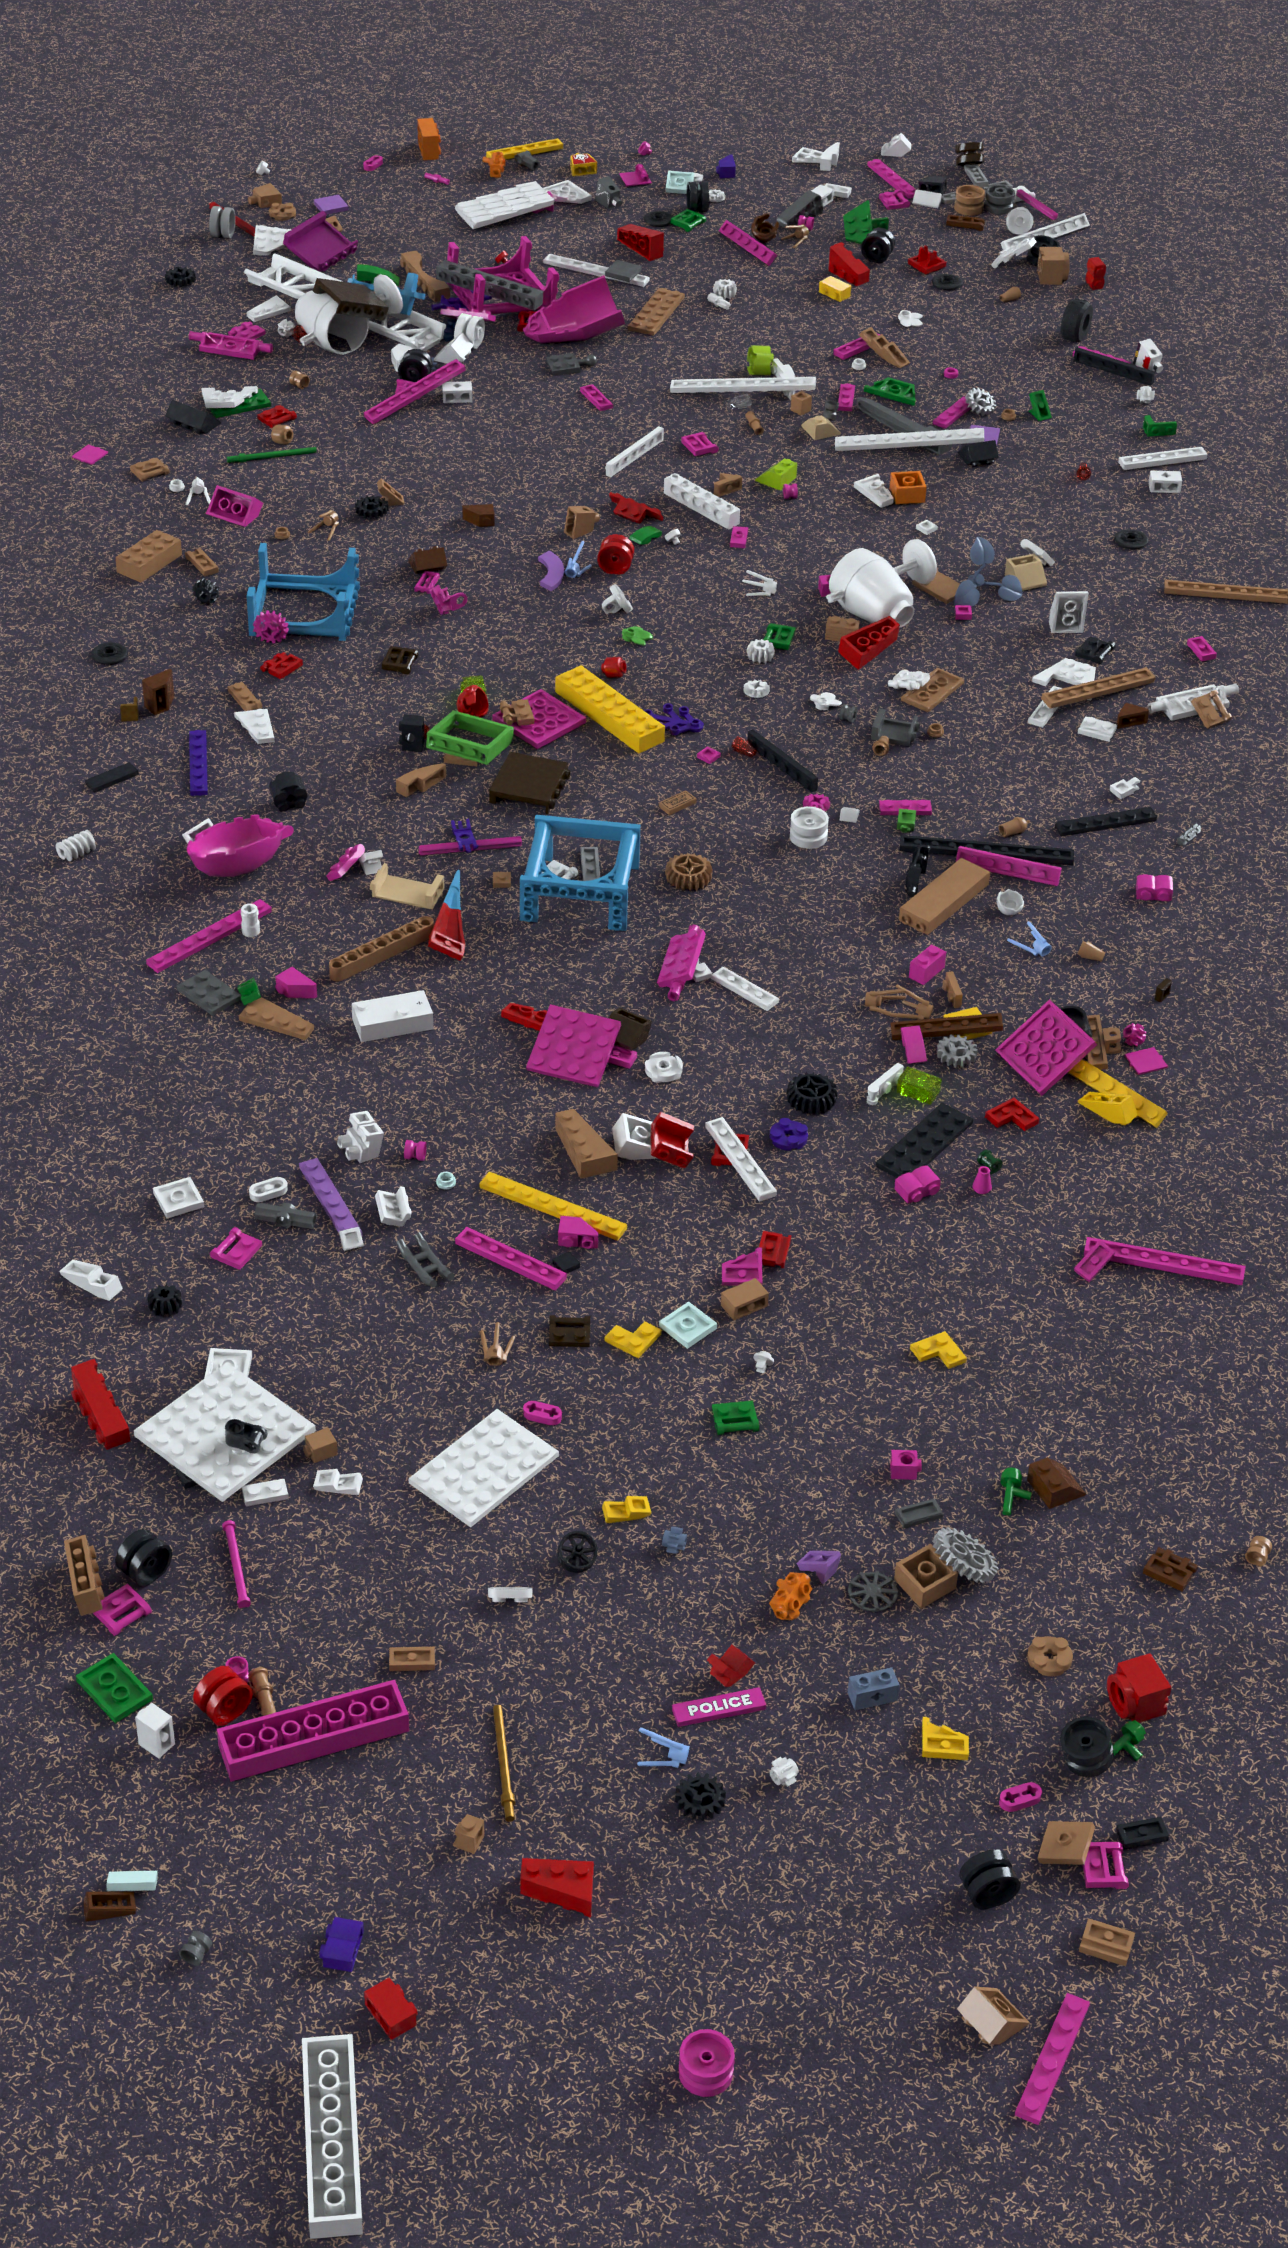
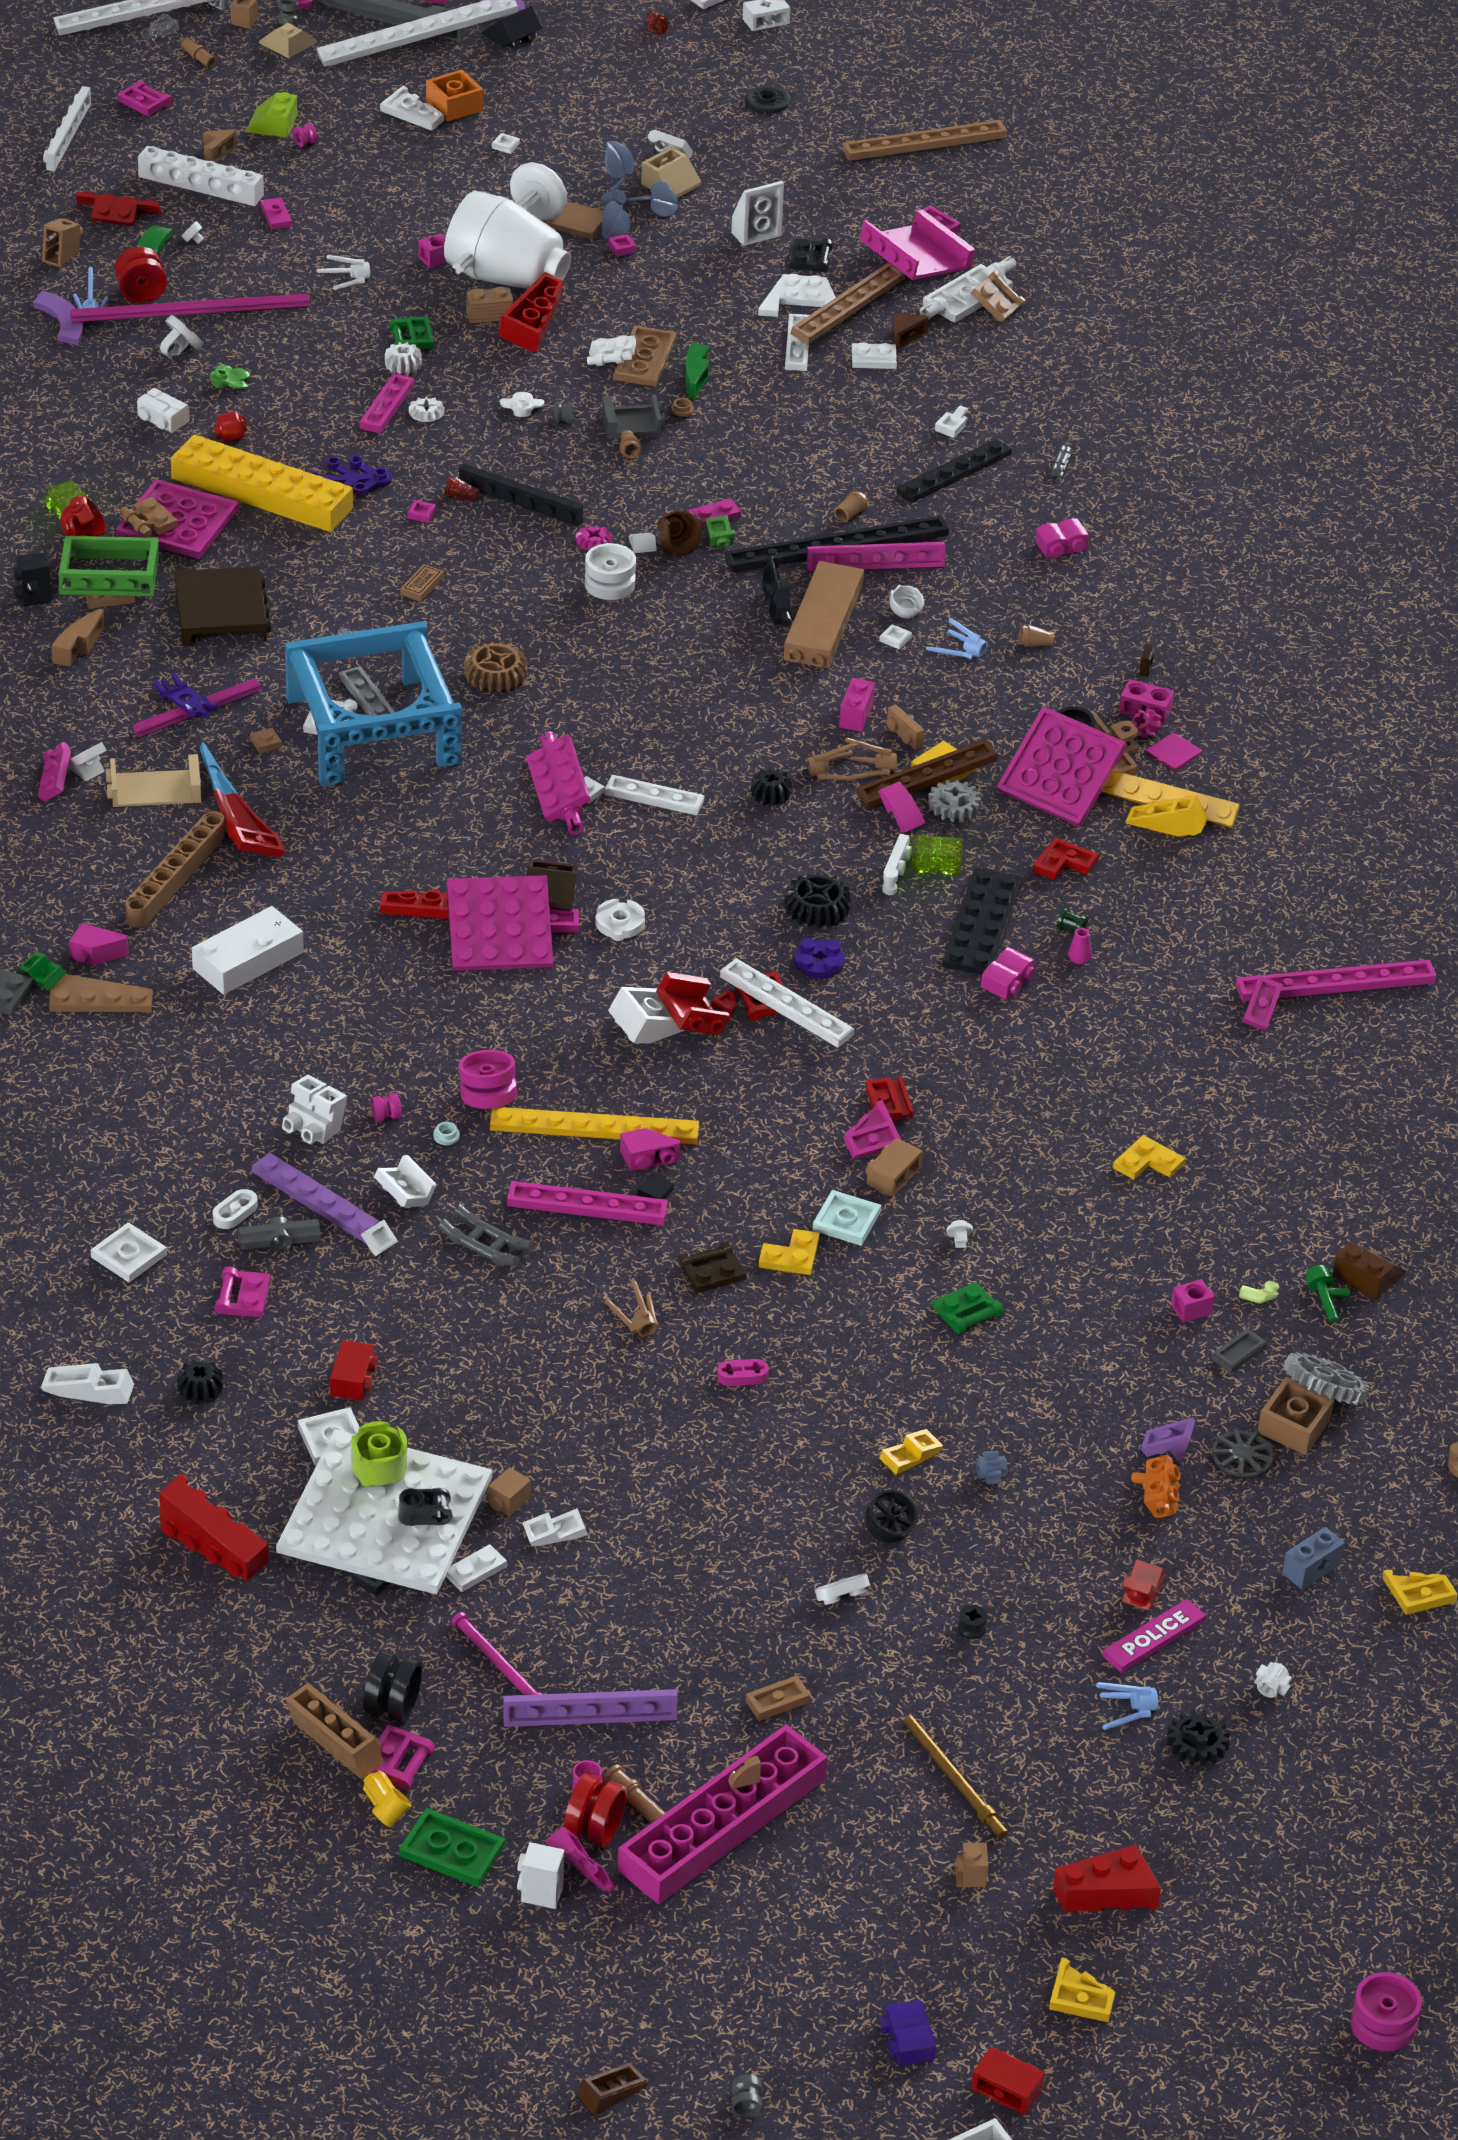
camera: 25 degrees left, 0 degrees up
light aqua tile [107,1871,158,1891] -> none
white plate [409,1409,559,1527] -> none
medium nougat wedge [555,1109,618,1179] -> none
none -> dark pink axle [70,294,310,322]
none -> white brick [137,388,189,433]
none -> red brick [330,1340,378,1401]
none -> lime brick [351,1421,407,1487]
none -> dark pink plate [360,373,414,434]
none -> yellow piece [363,1770,411,1828]
none -> dark pink wheel [458,1050,517,1109]
none -> medium lavender plate [503,1689,677,1727]
none -> dark pink slope [544,1827,615,1892]
none -> reddish brown helmet [657,509,703,555]
none -> green slope [685,342,710,401]
none -> red tile [711,989,737,1016]
none -> medium nougat tile [728,1756,761,1789]
none -> black gear [751,767,792,806]
none -> dark pink panel [860,209,976,280]
none -> white tile [879,624,912,649]
none -> black wheel [958,1604,987,1639]
none -> yellow wing [1049,1957,1115,2022]
none -> dark pink brick [1119,679,1174,724]
none -> yellowish green arm [1239,1281,1279,1304]

